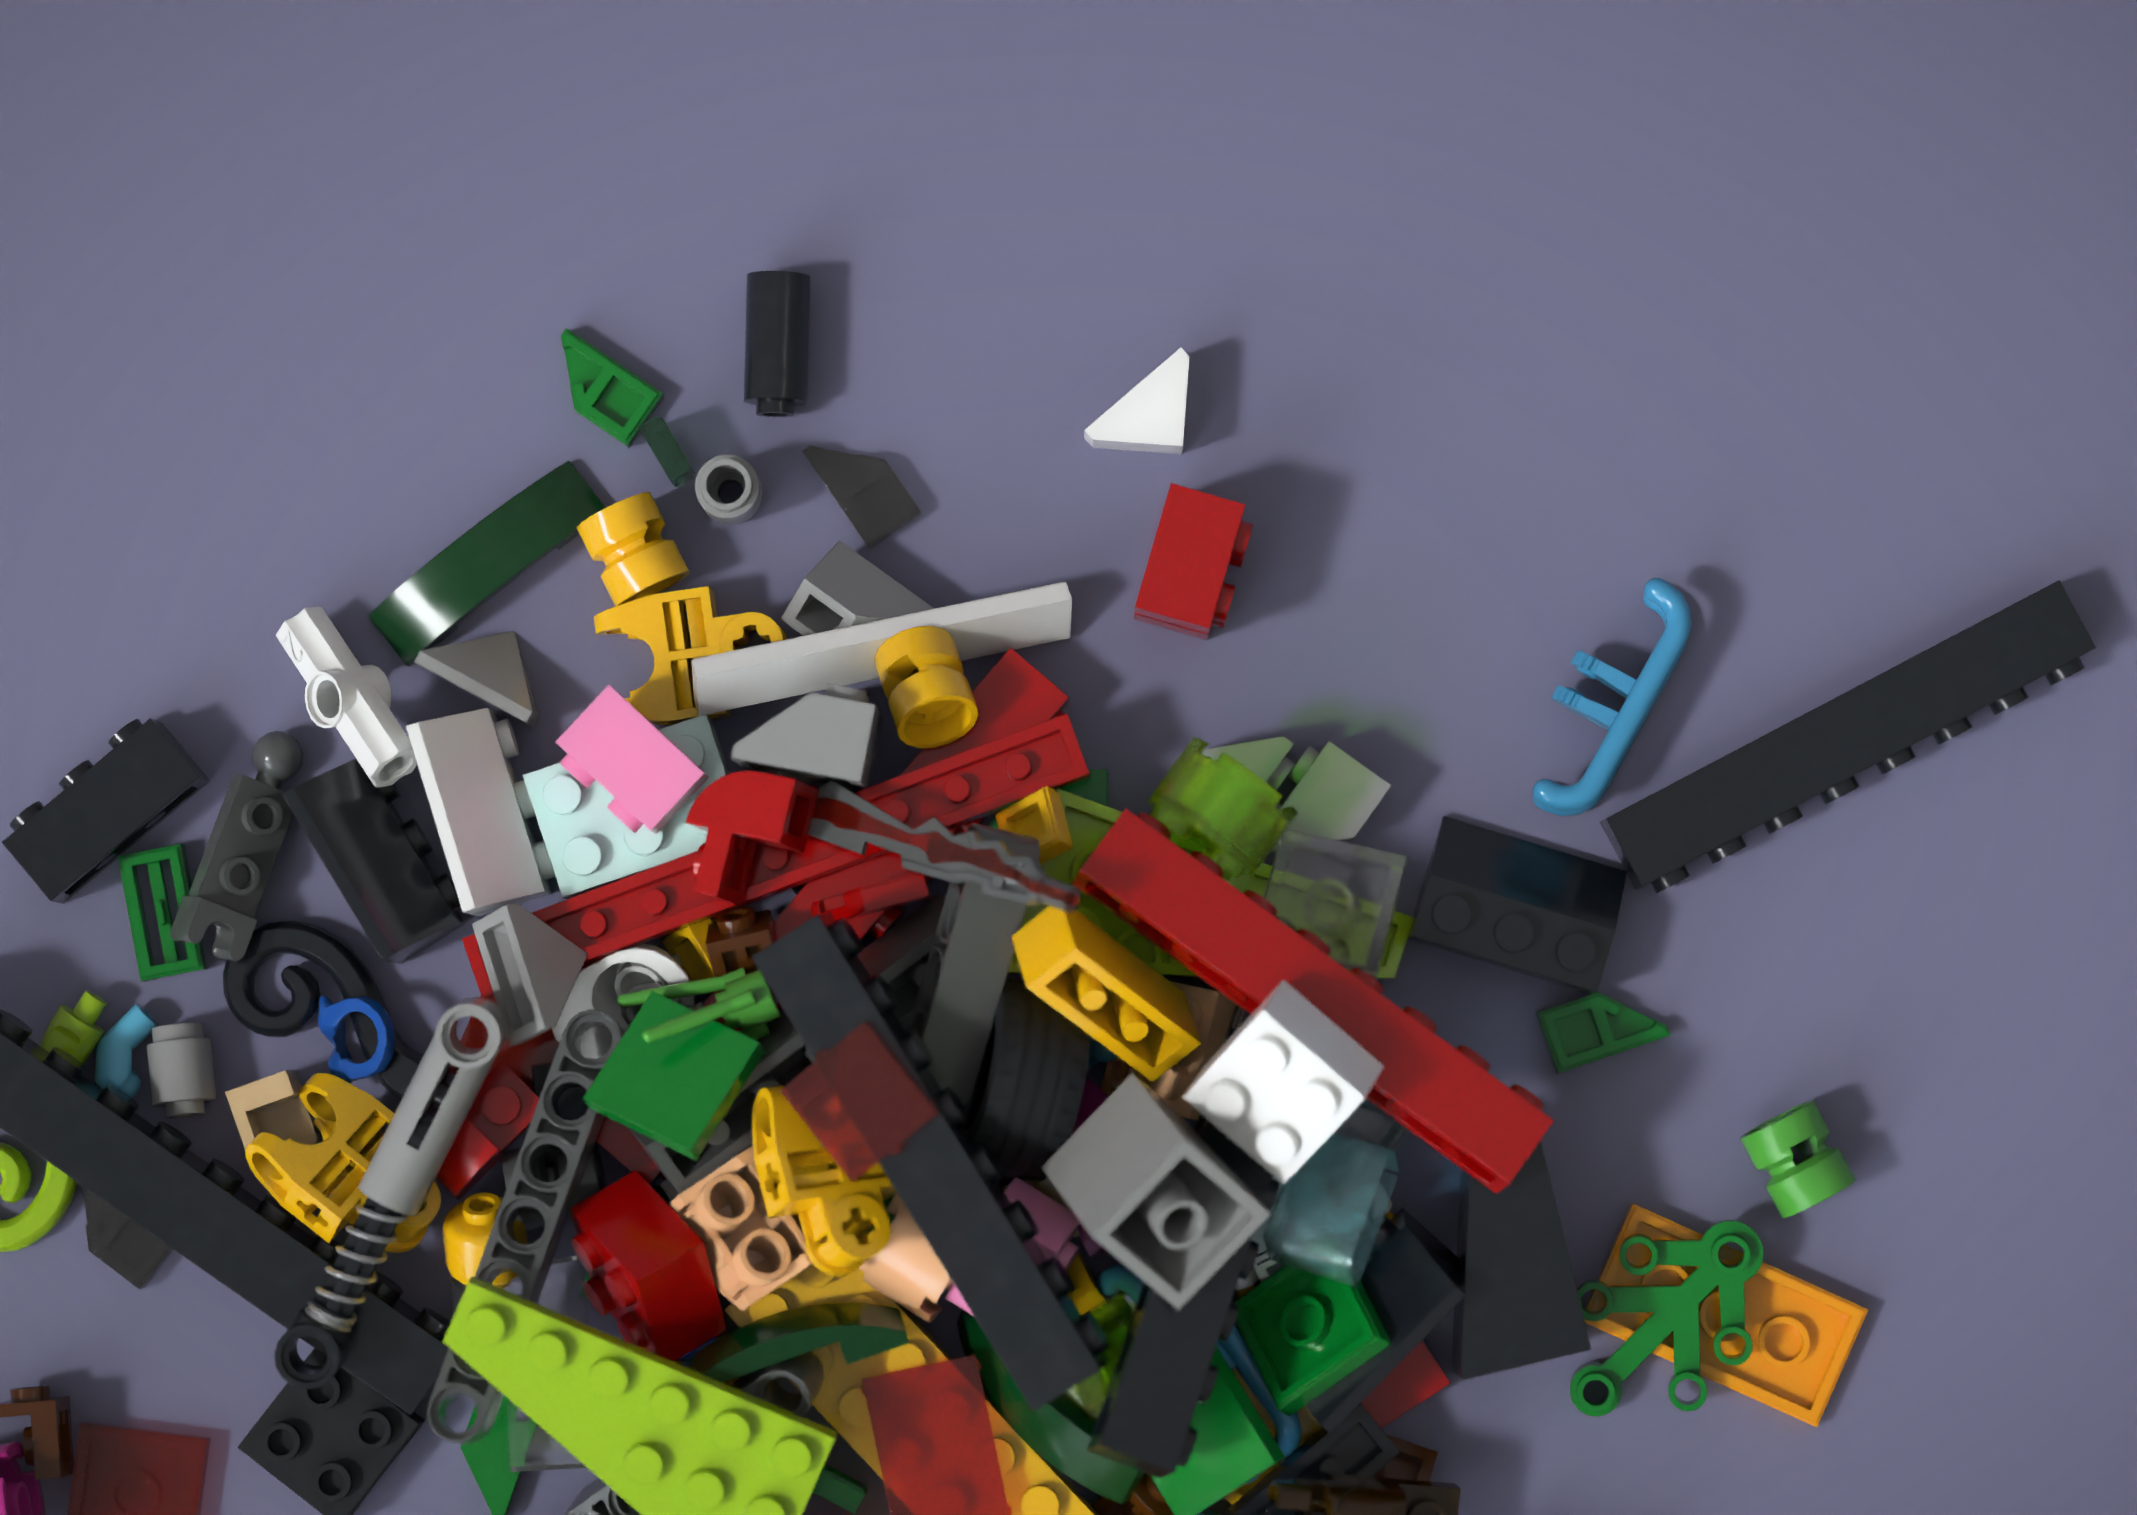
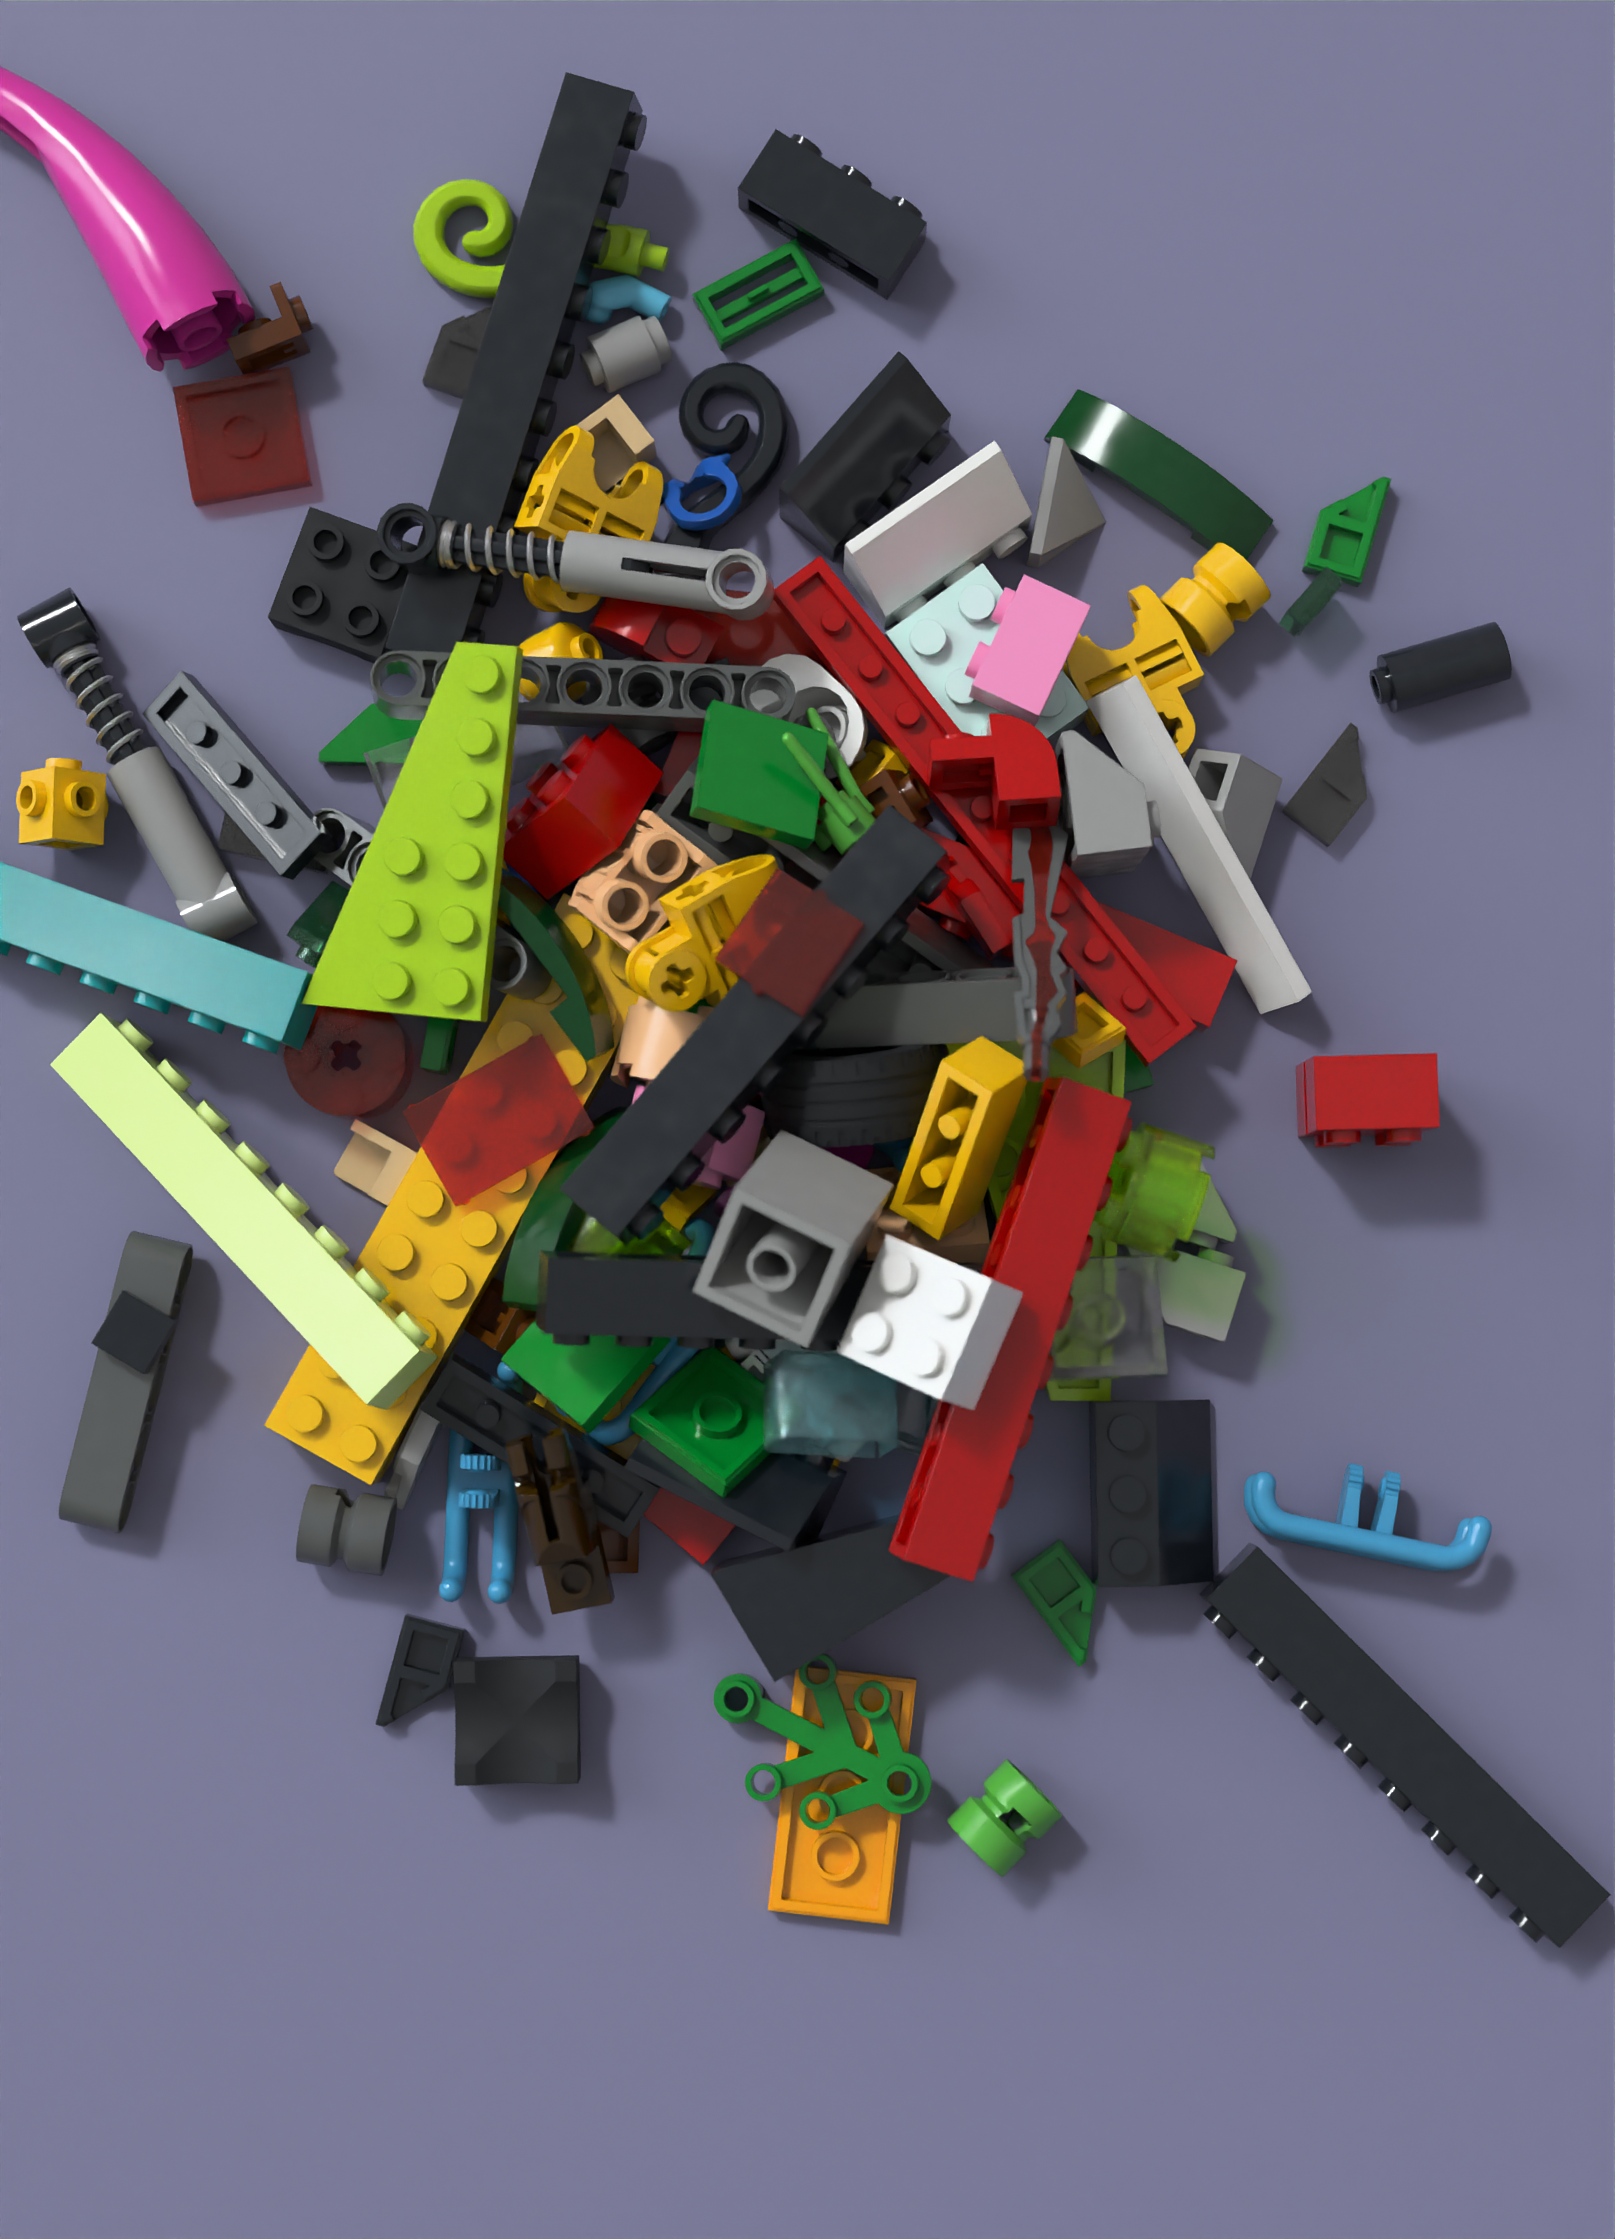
camera: 65 degrees right, 0 degrees up
dark grey plate [170,731,303,962] -> none
white piece [276,606,417,788] -> none
light grey slope [472,903,587,1047] -> none
light grey brick [695,454,763,525] -> none
yellow wheel [874,626,978,748] -> none
white slope [1084,347,1189,454] -> none

